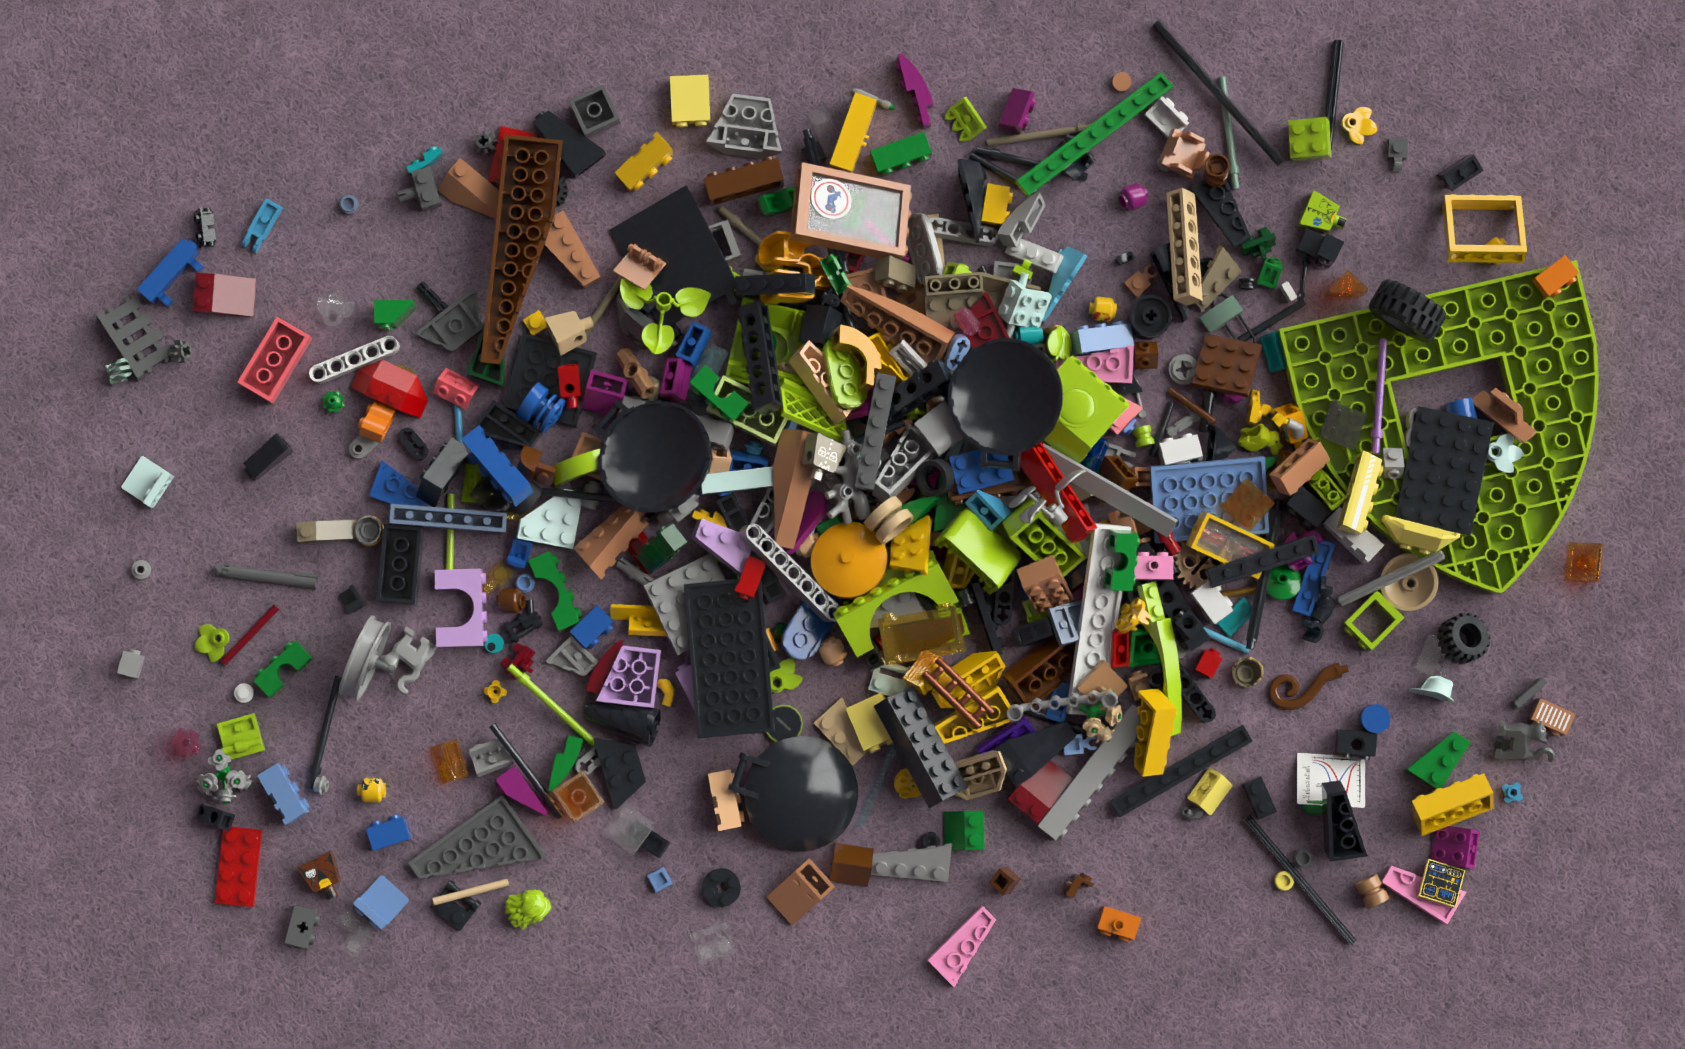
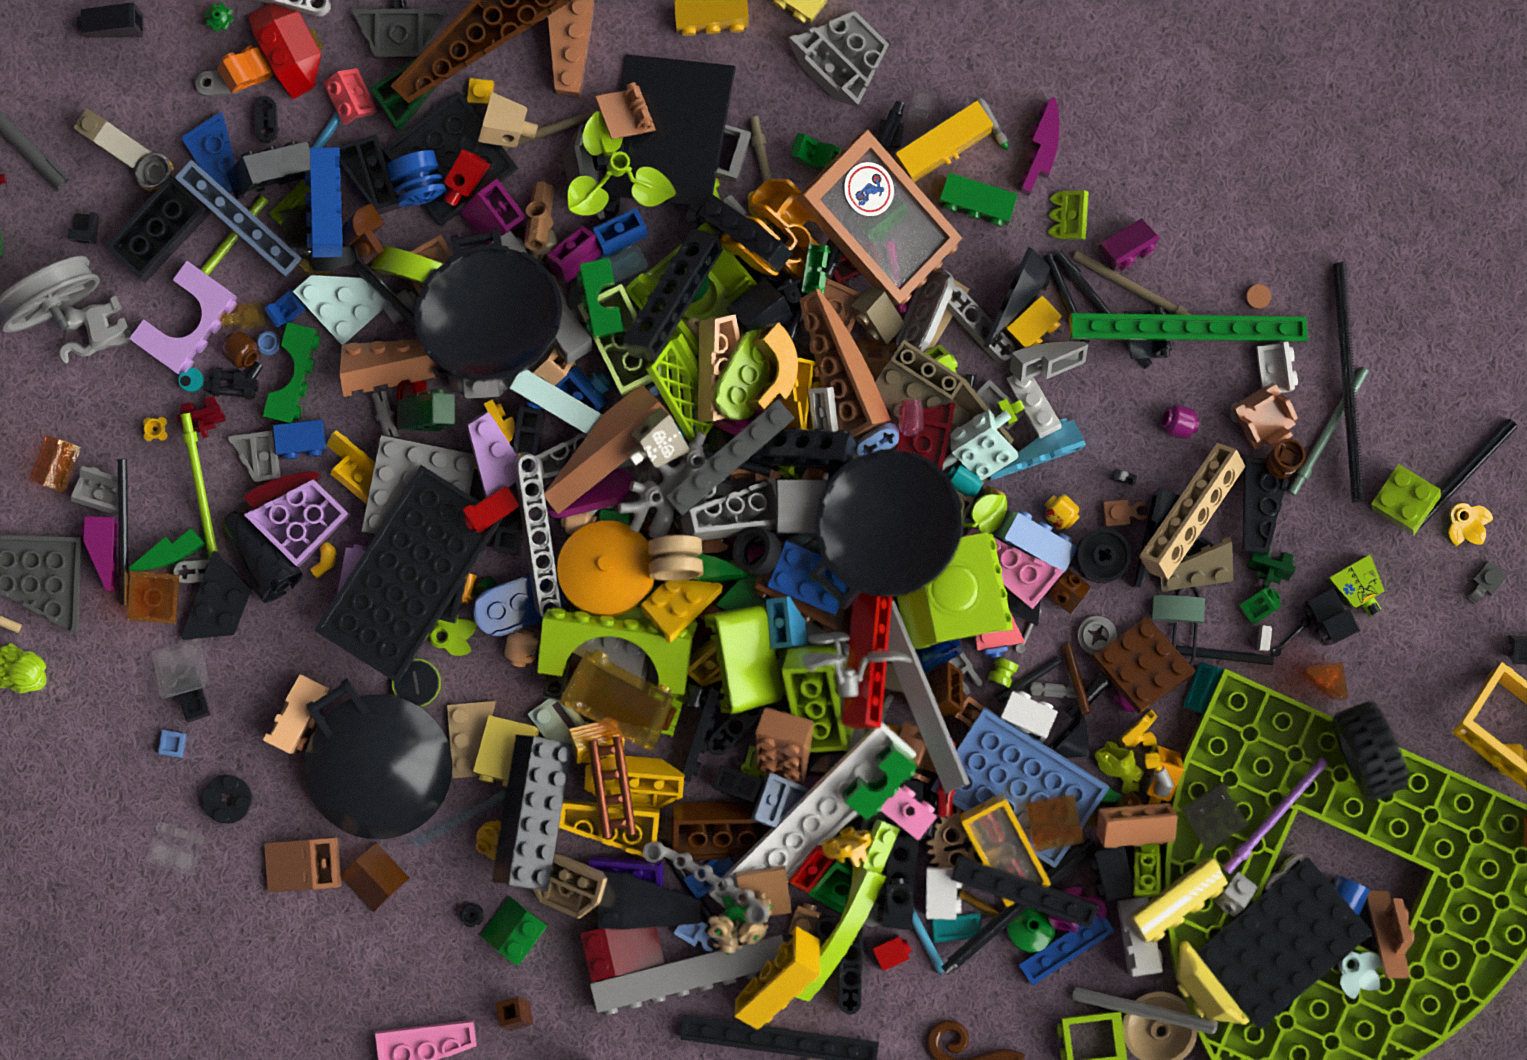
camera: 45 degrees right, 0 degrees up
reddish brown brick [704,156,784,206] -> none
light grey wing [871,843,952,882] -> none
dark tan hair [1232,657,1263,688] -> none
black bush [1239,278,1256,290] -> none
black piece [1300,576,1334,643] -> none

